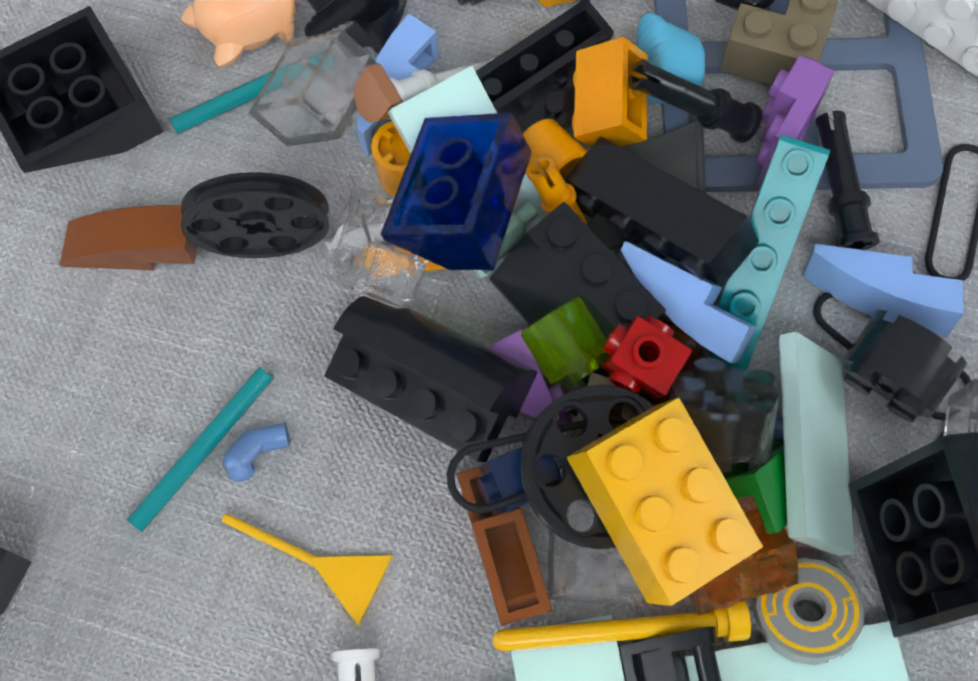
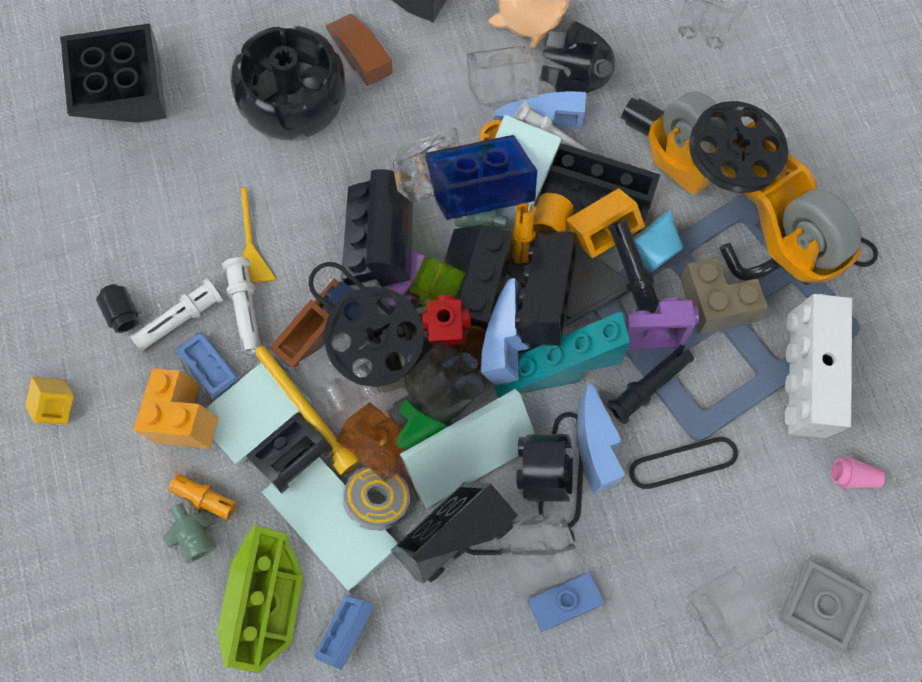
camera: 50 degrees right, 0 degrees up
teal bar [126,367,273,532] -> none
teal bar [169,45,336,135] -> none
black wedge [181,172,330,258] -> none
medium blue arm [223,423,290,482] -> none
nougat tile [354,63,403,123] -> none
yellow brick [566,397,763,606] -> none
none -> white pin [222,257,261,354]
none -> black wheel [230,25,346,140]

